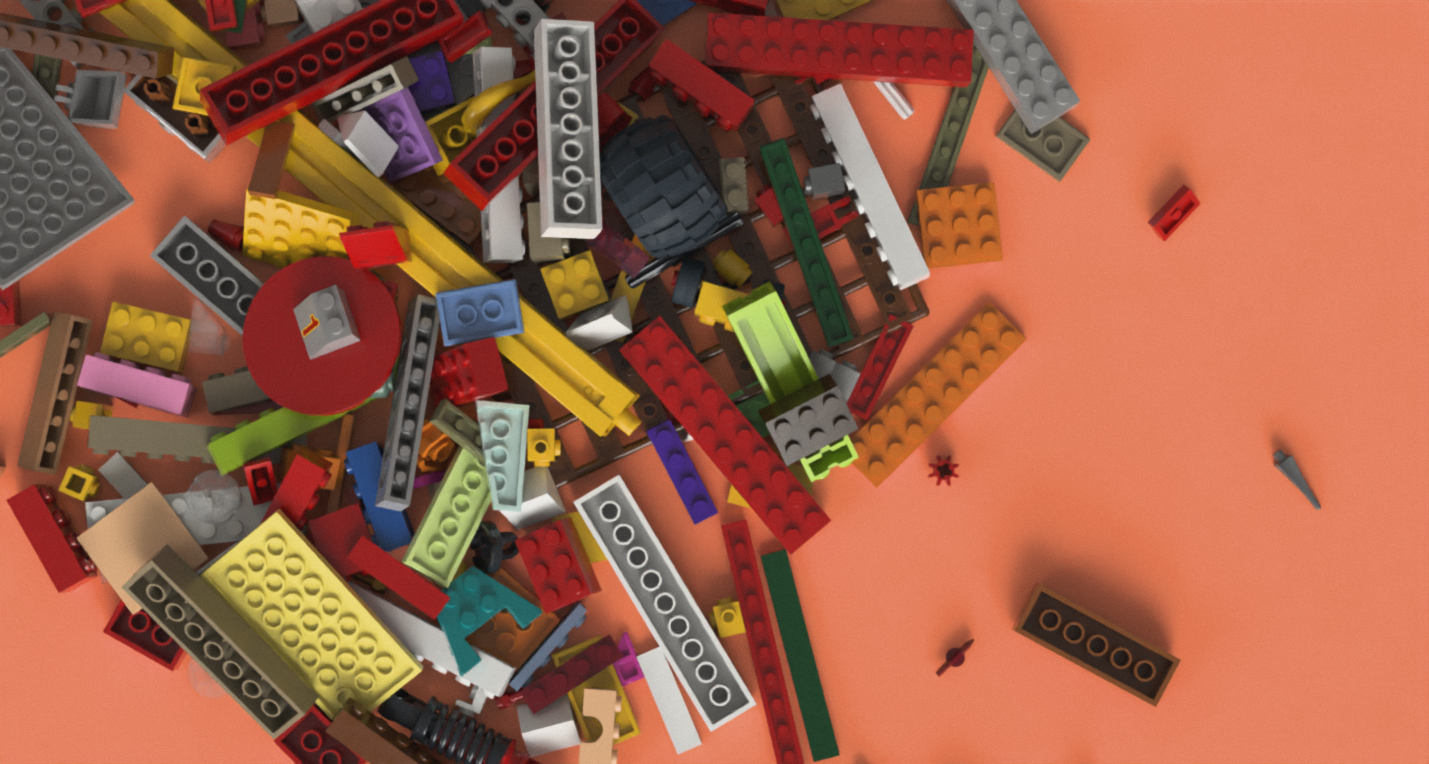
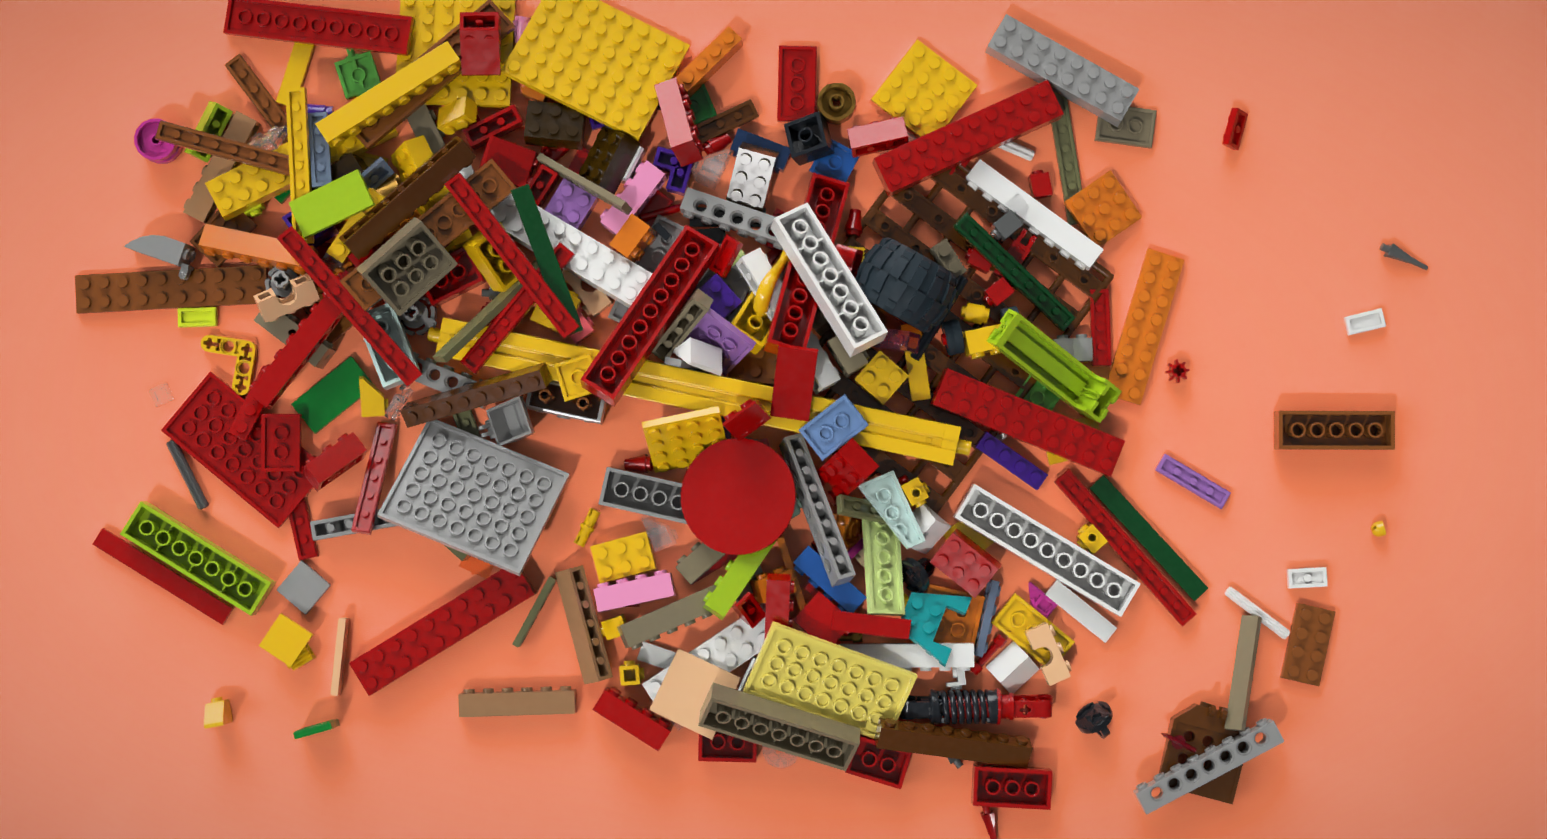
camera: 25 degrees left, 0 degrees up
clear plate [186,470,242,525] -> none
dark orange tile [248,121,295,199] -> none
light grey slope [293,285,361,359] -> none
dark red plate [520,634,624,714] -> none
white slope [566,295,633,351] -> none
red brick [648,39,755,133] -> none
brick [758,374,858,466] -> none
dark red piece [935,639,974,677] -> none
none -> yellow pin [574,508,601,547]
none -> red tile [770,343,818,422]
none -> red brick [983,277,1015,307]
none -> red brick [1028,170,1053,200]
none -> medium lavender tile [1155,454,1231,509]
none -> white tile [1343,308,1386,336]

